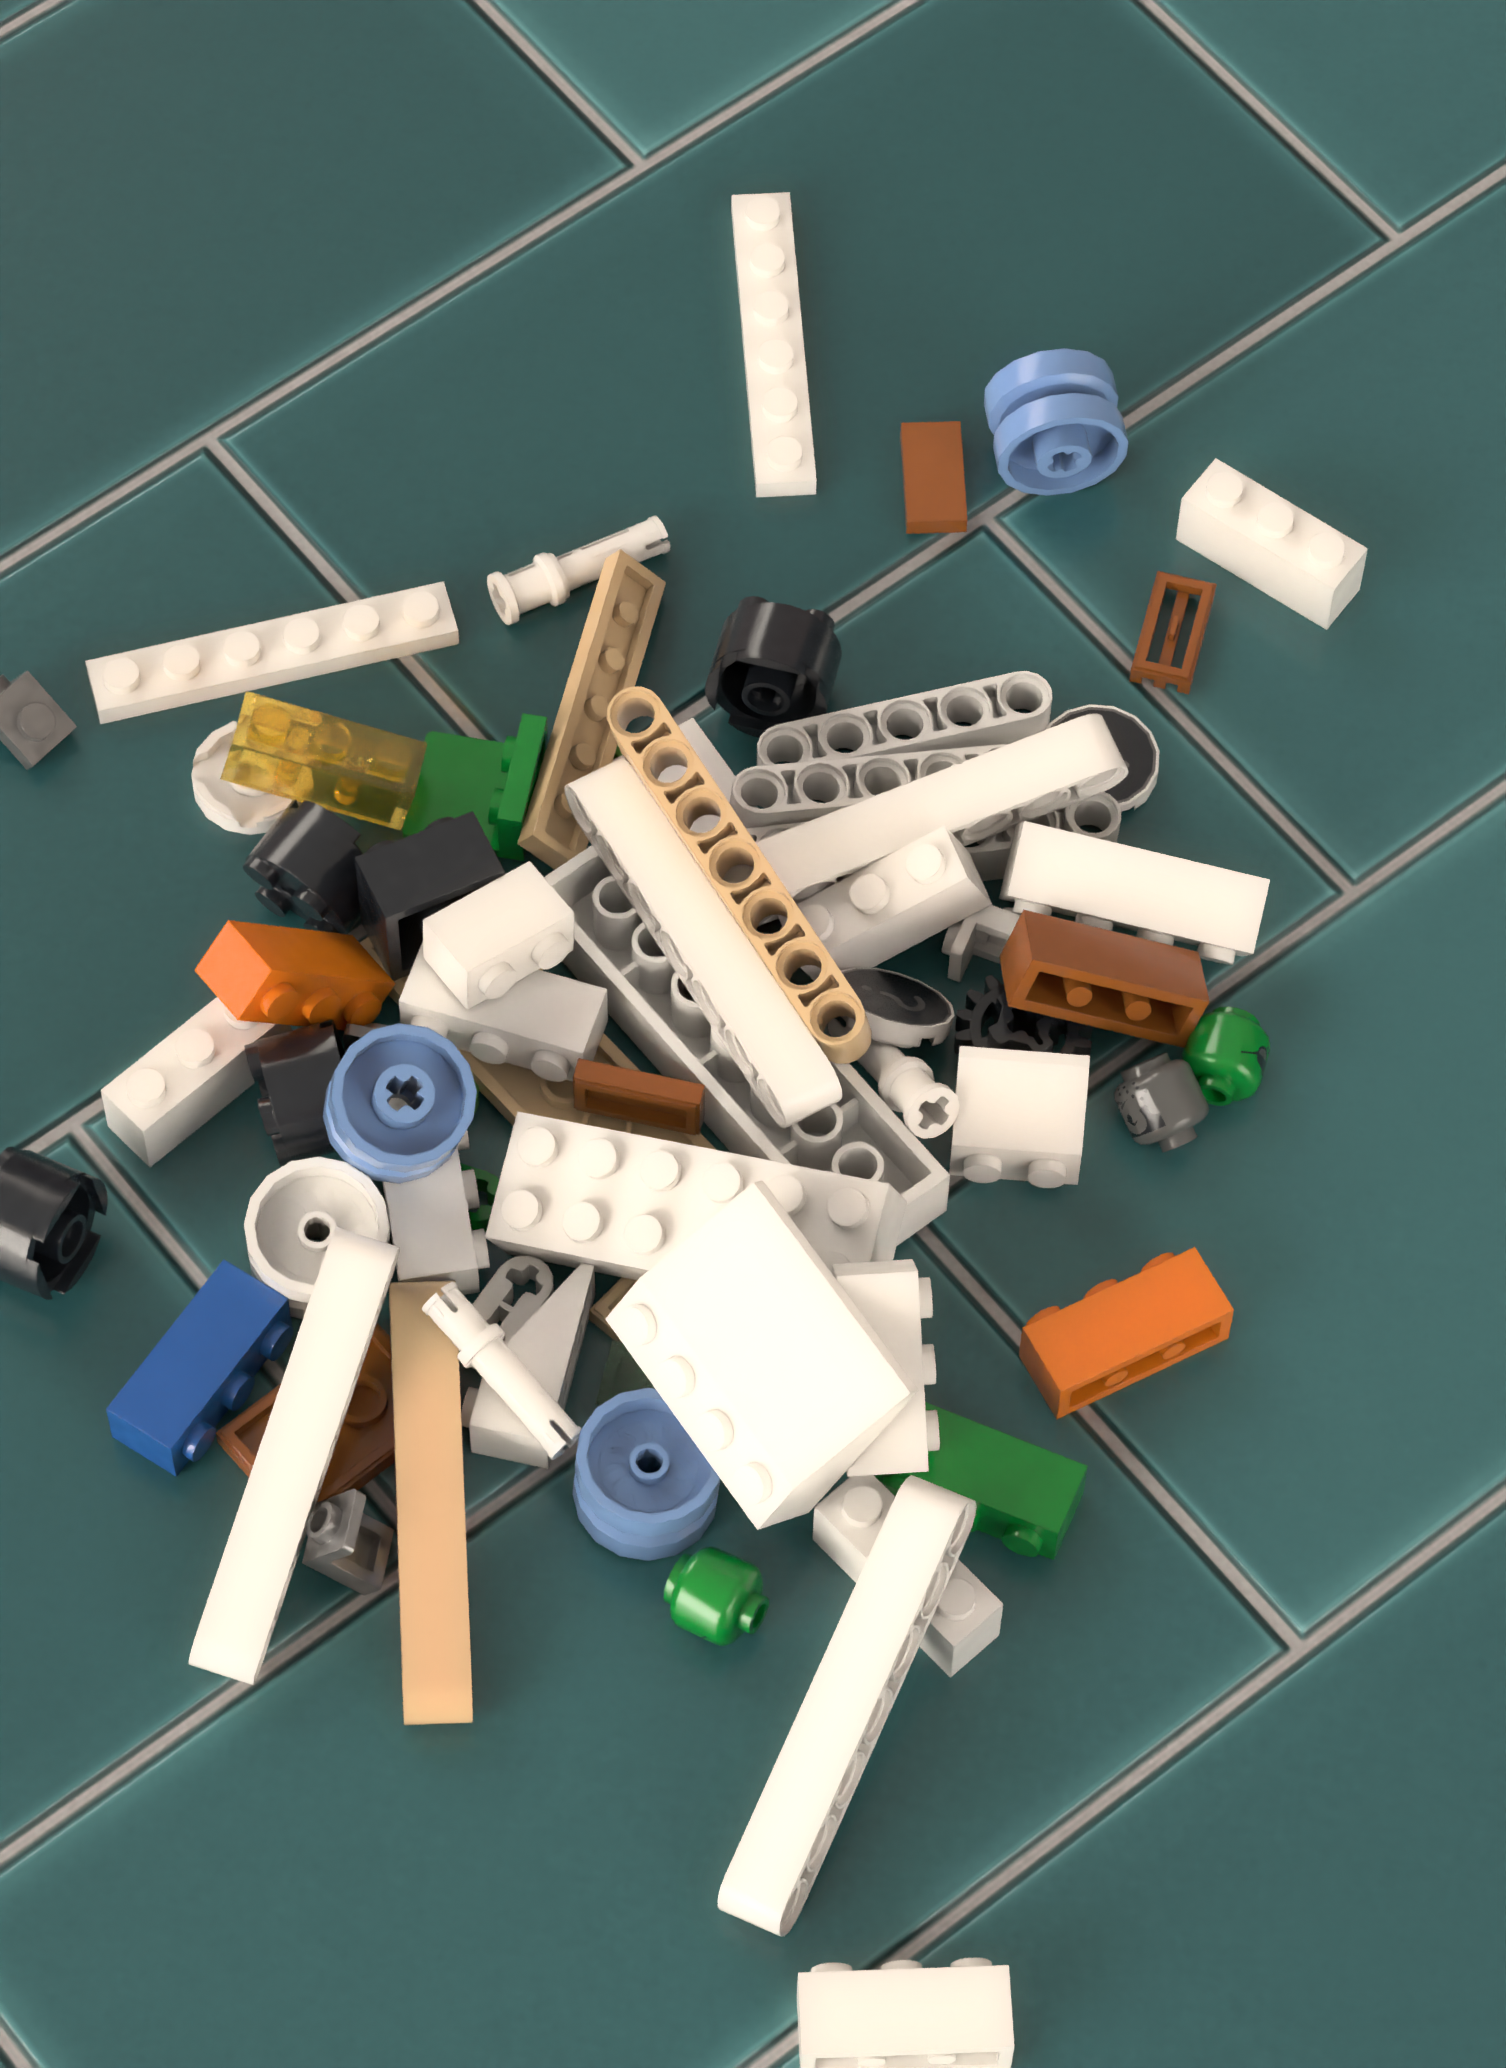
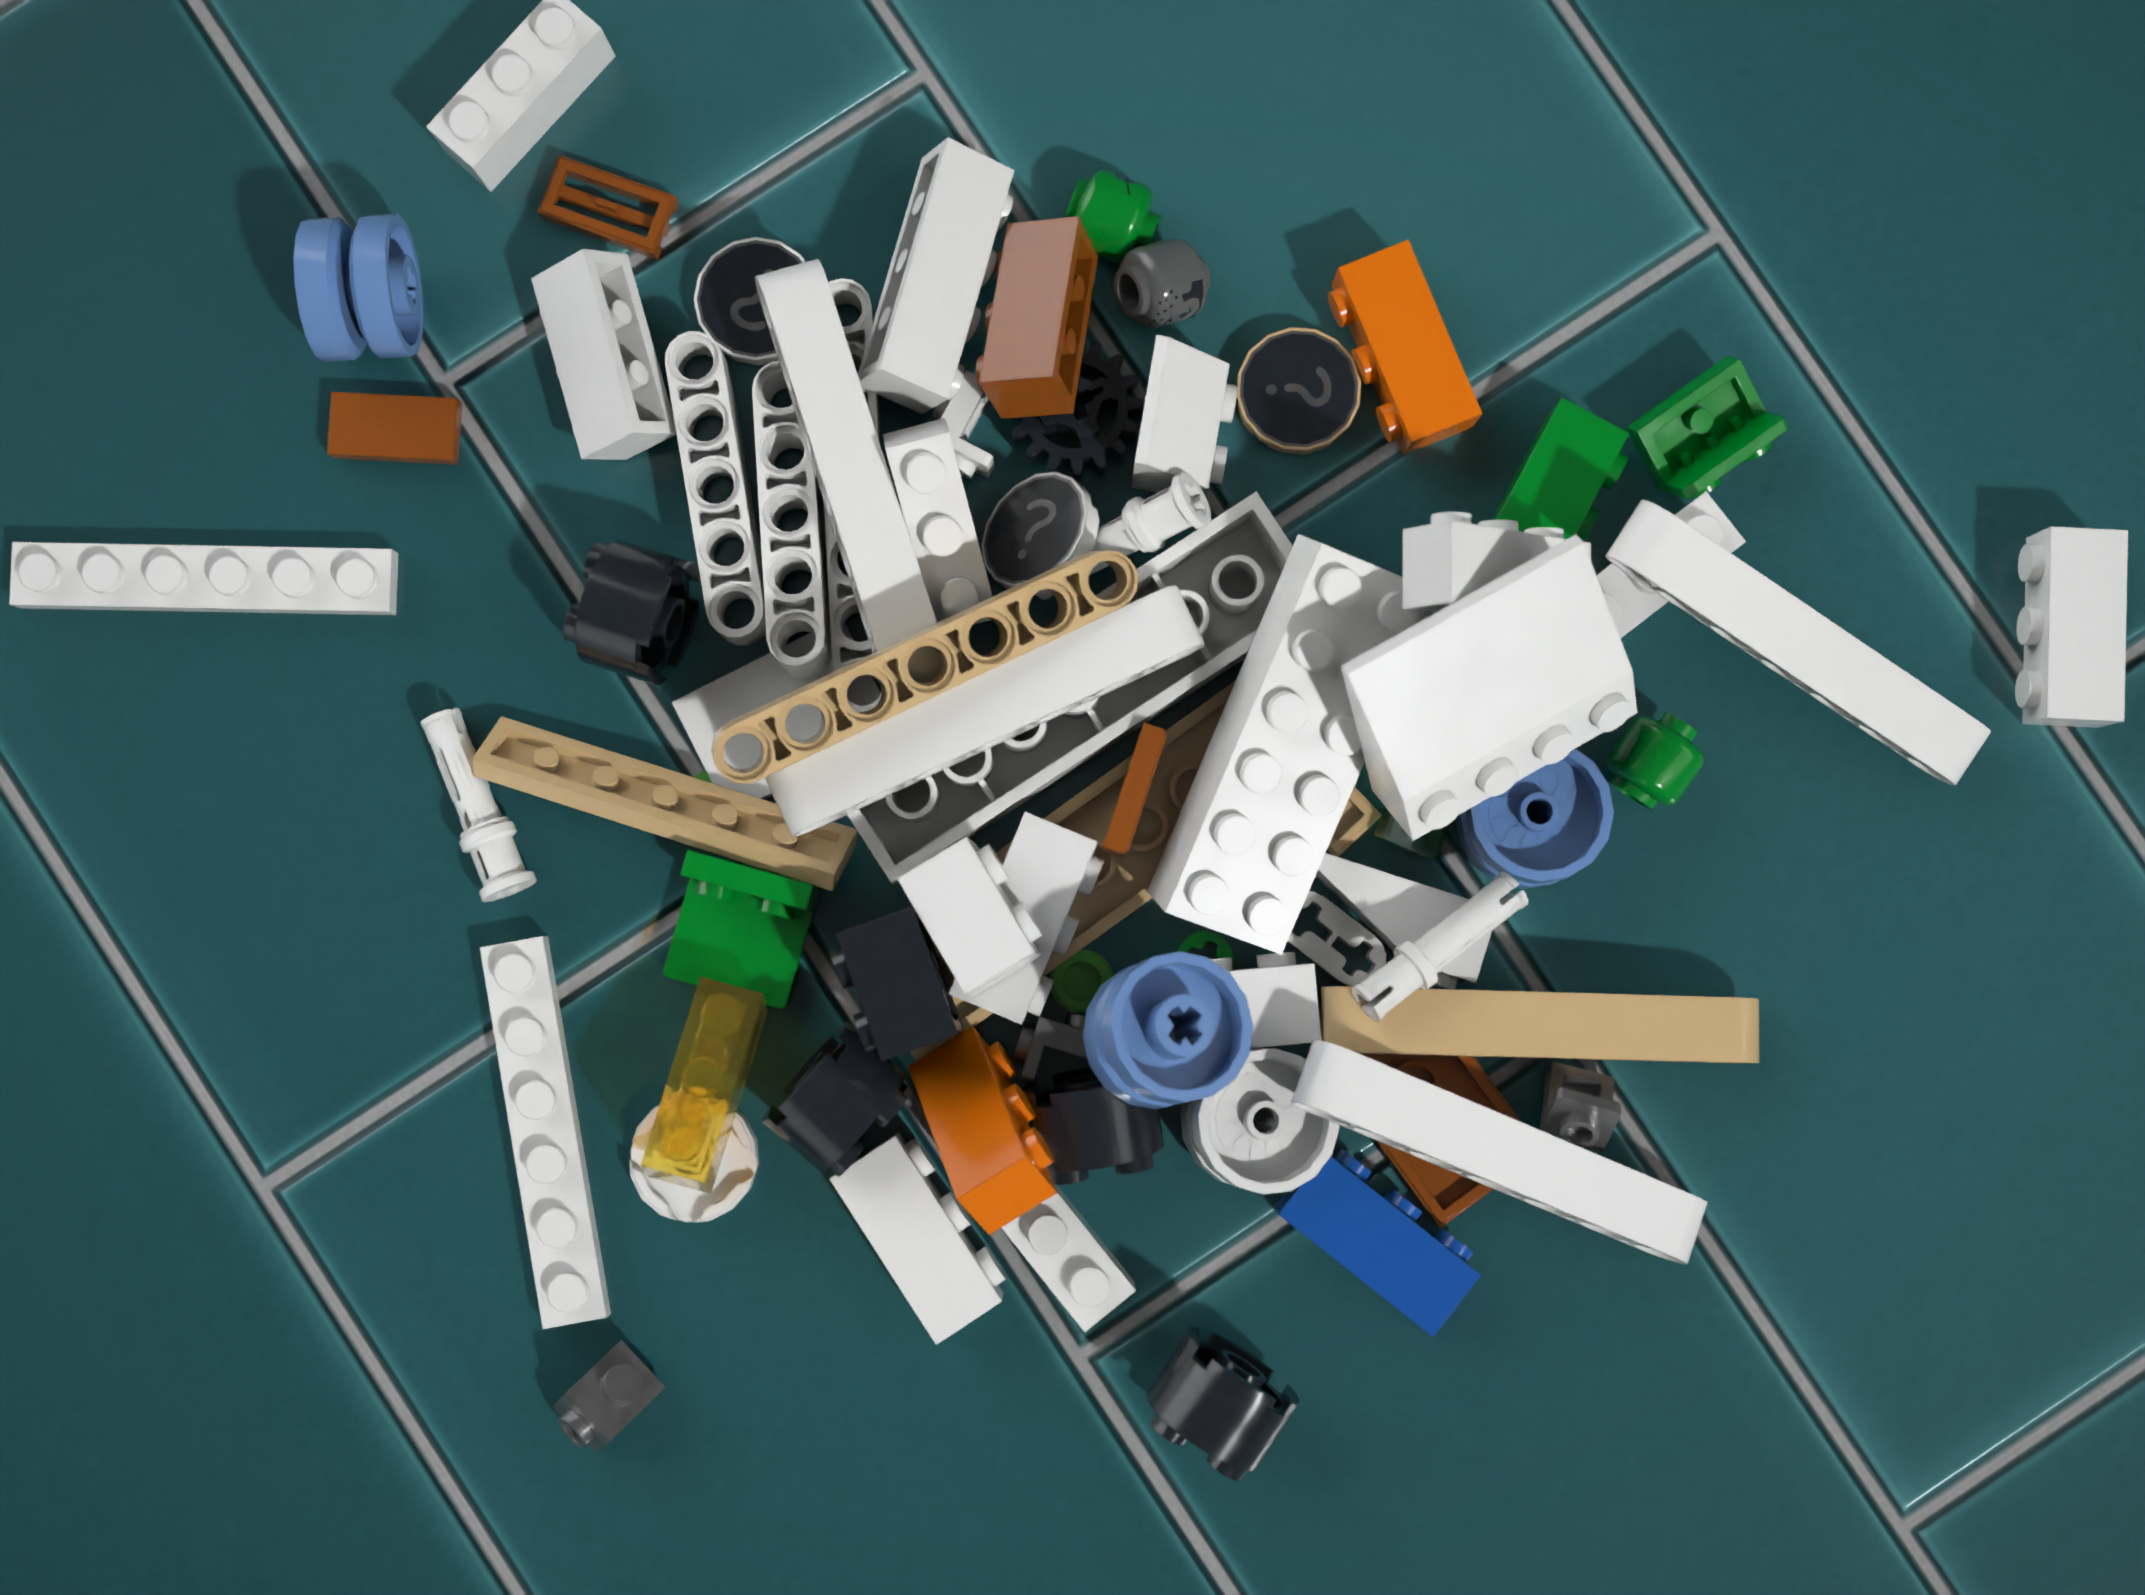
camera: 85 degrees left, 25 degrees up
none -> white brick [531,249,677,460]
none -> white brick [830,1131,1007,1345]
none -> black tile [1236,327,1361,455]
none -> green bracket [1626,356,1789,500]

